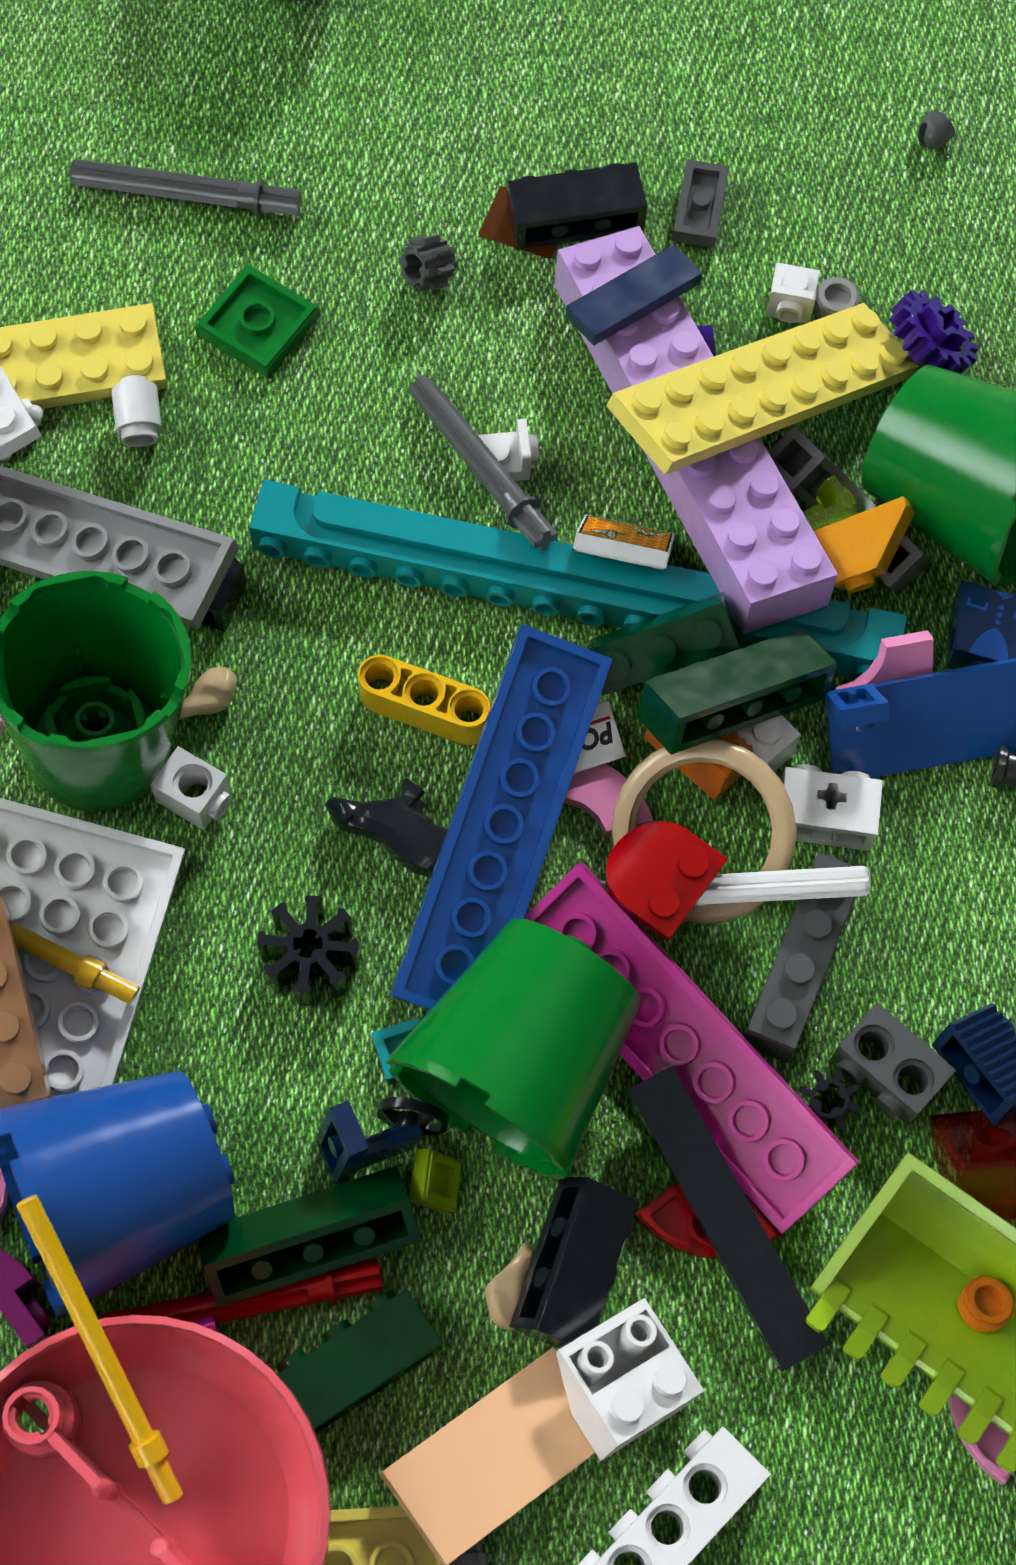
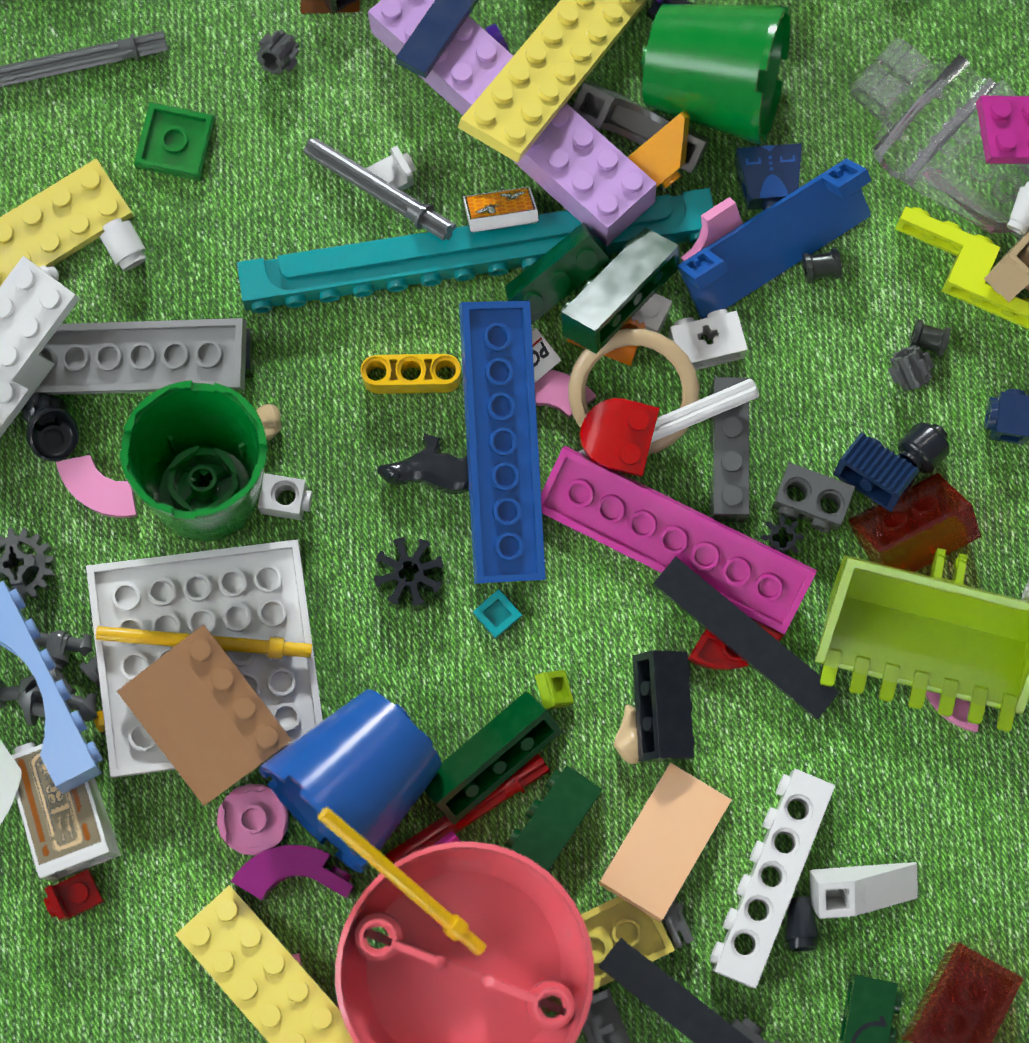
camera: 20 degrees left, 10 degrees up
dark blue piece [315,1097,449,1185] -> none
green cone [386,918,641,1179] -> none
white slope [556,1298,704,1461] -> none
clear neon green bracket [803,475,858,531] -> none
orange tile [958,1276,1015,1333] -> none

